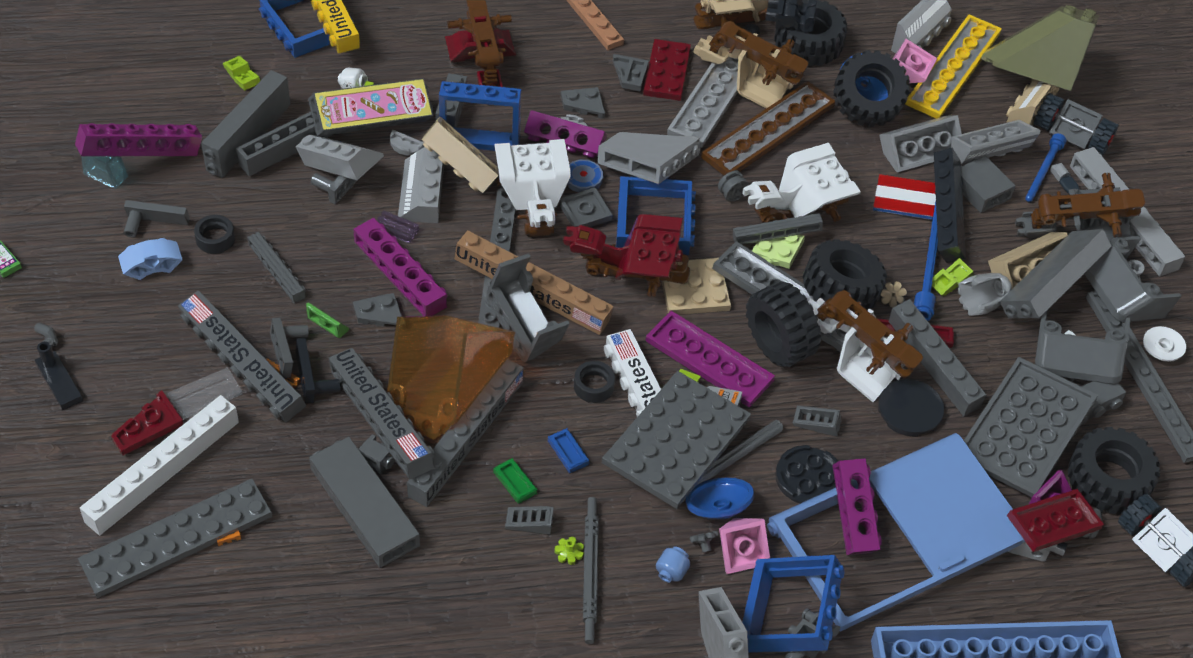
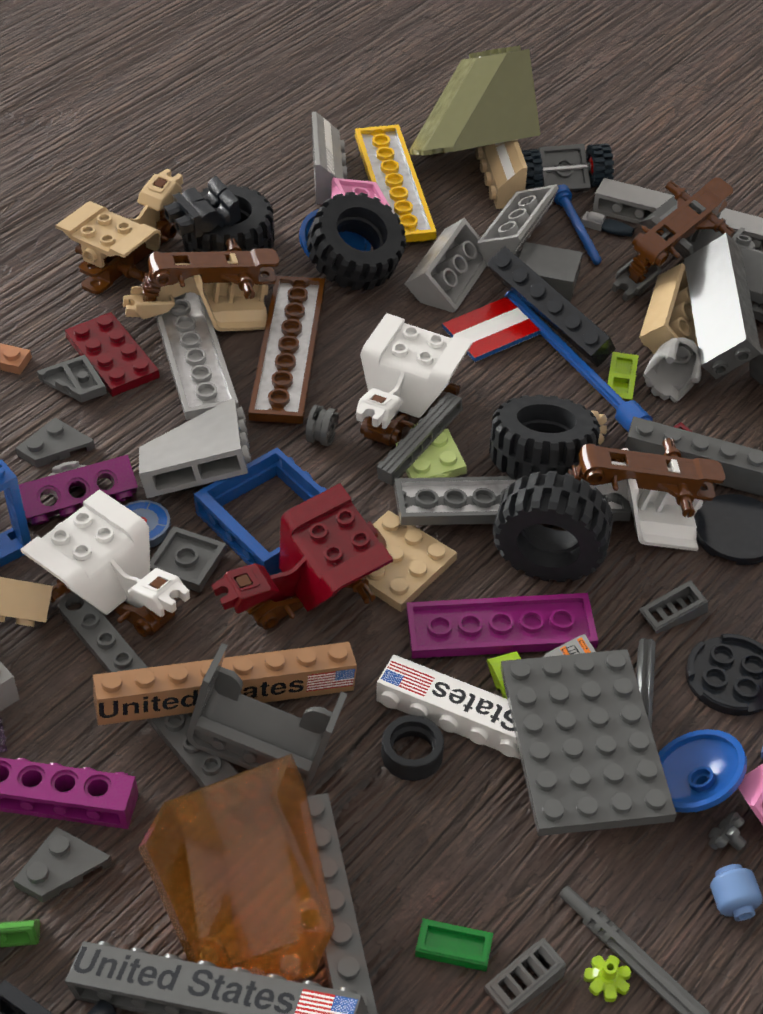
camera: 40 degrees left, 5 degrees down
blue tile [548,428,589,474] -> none

